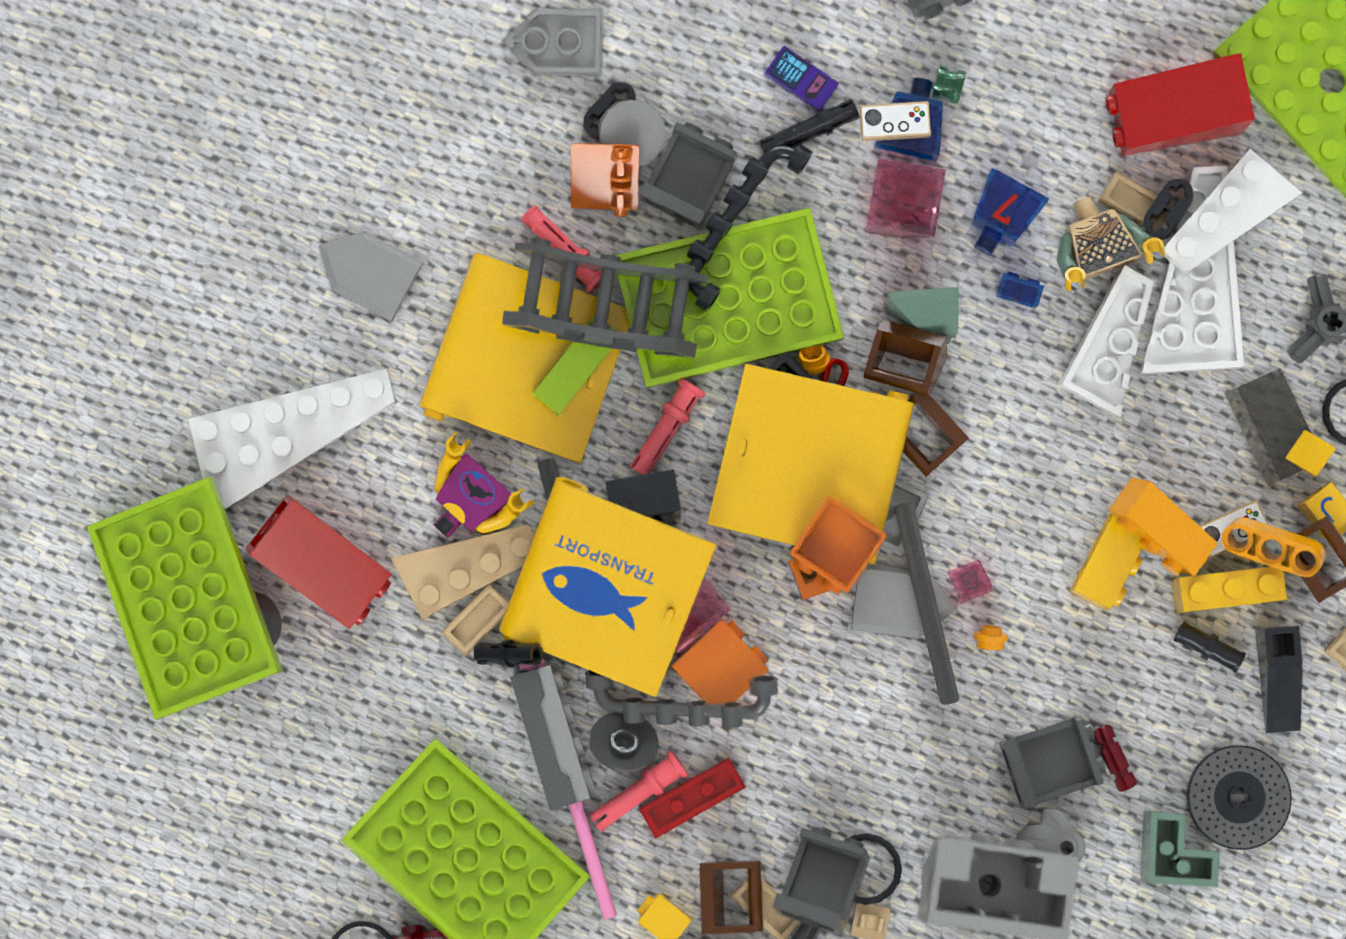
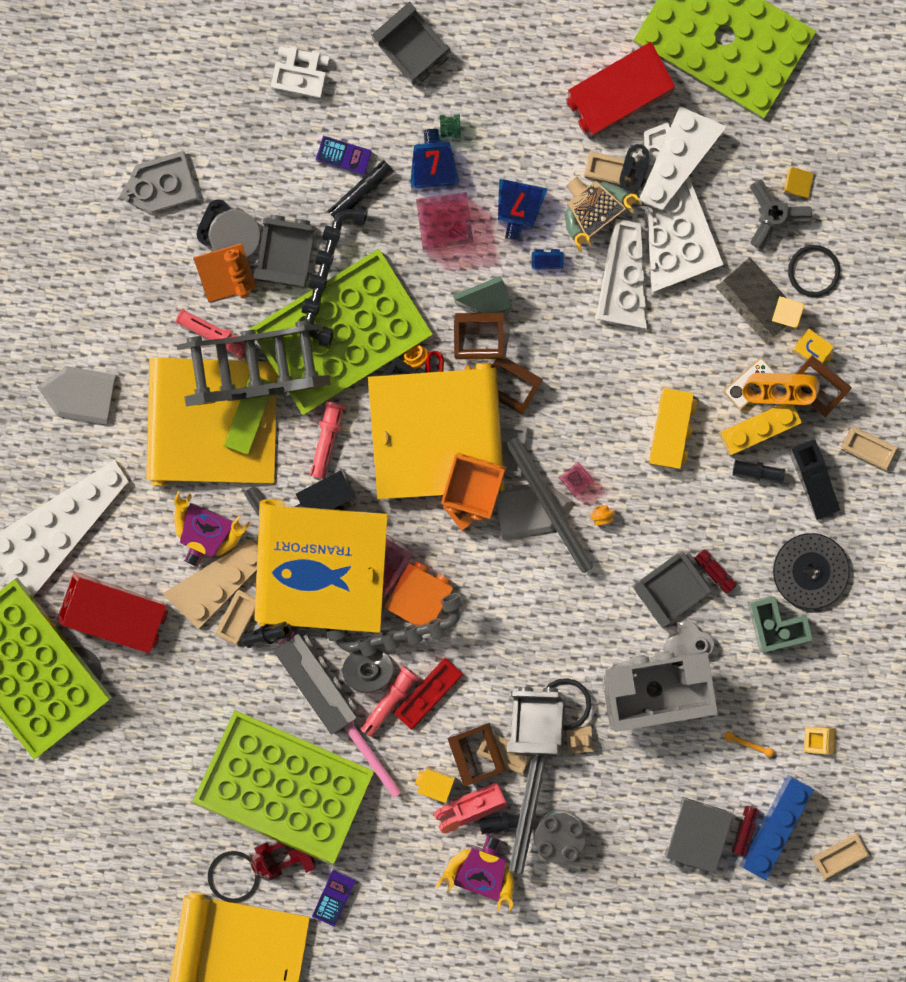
camera: 20 degrees left, 5 degrees up
tile [859,101,931,142] -> none
light orange brick [1108,477,1218,576] -> none

